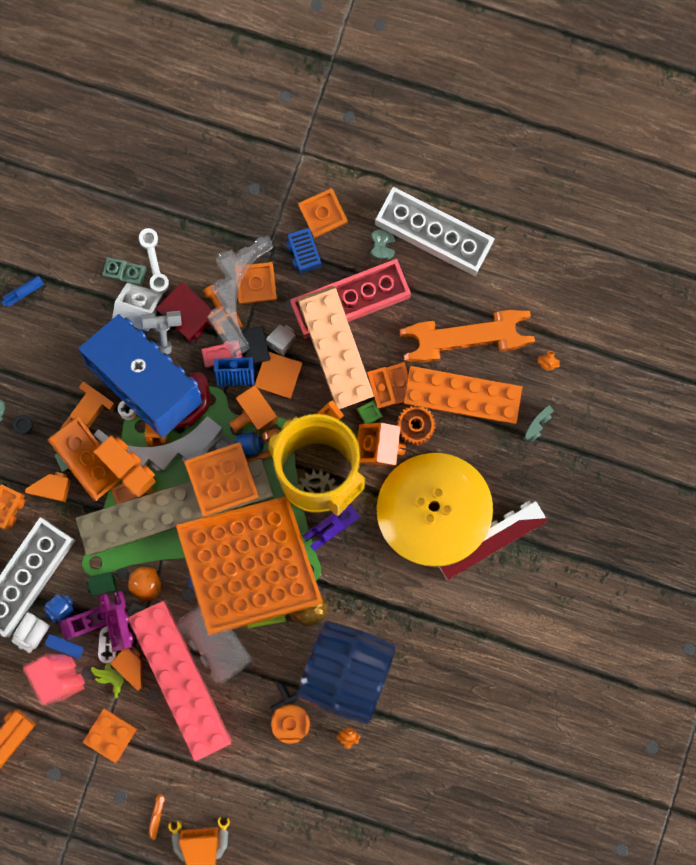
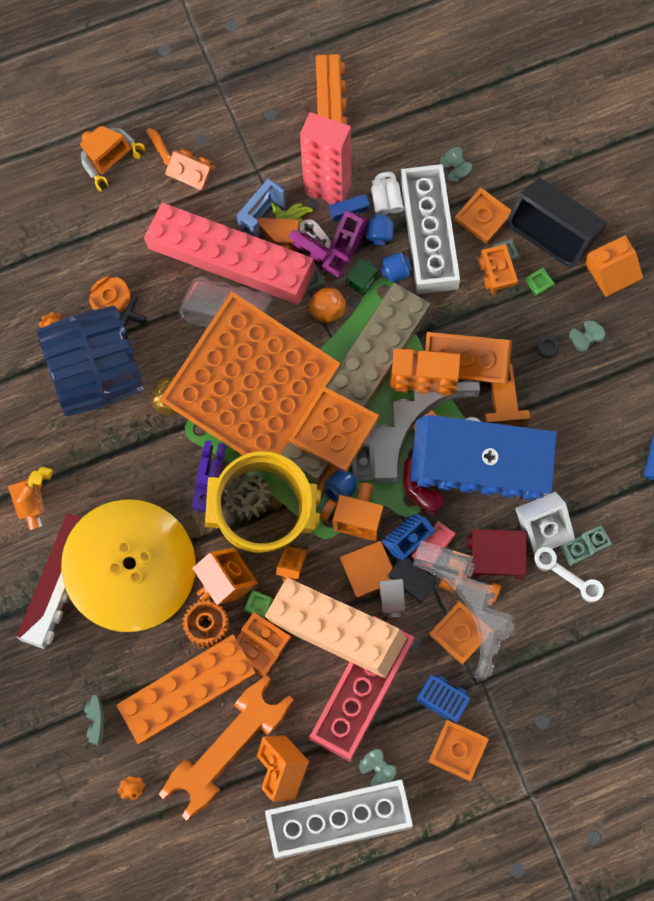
camera: 145 degrees right, 10 degrees down
orange slope [25,472,71,502] -> none
orange plate [83,708,137,763] -> none
light grey bar [141,311,182,354] -> none
none -> orange torso [8,467,53,530]
none -> bracket [165,149,216,190]
none -> medium blue panel [236,179,286,239]
none -> orange panel [257,735,309,802]
none -> blue head [380,252,412,283]

